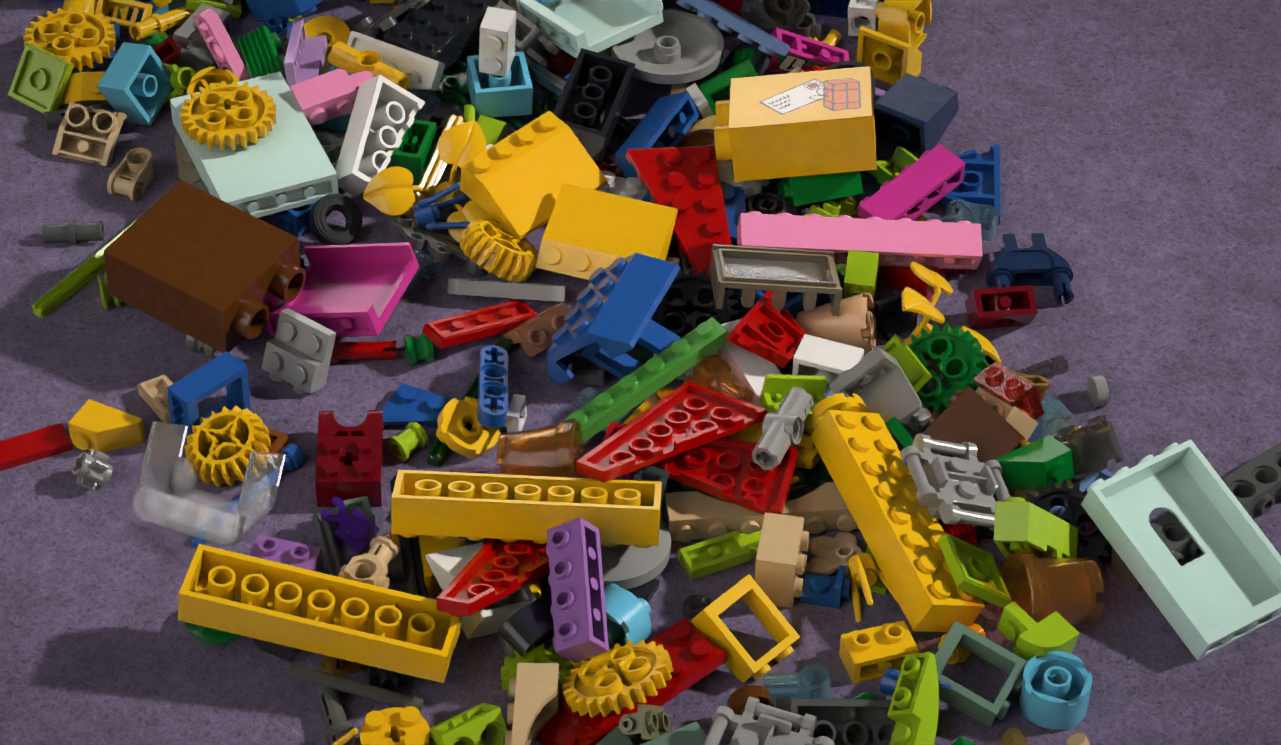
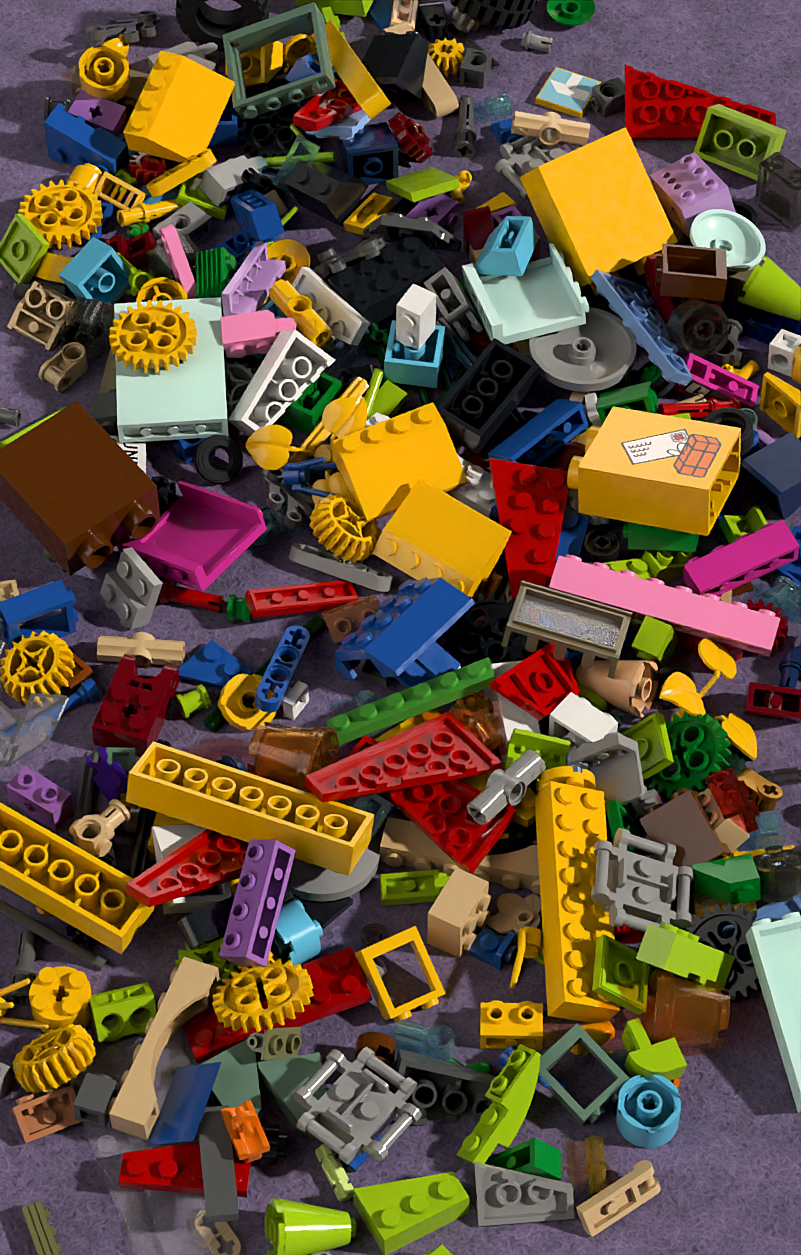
camera: 20 degrees right, 10 degrees up
none -> clear smoke brick [59,297,114,359]
none -> tan piece [97,632,185,669]

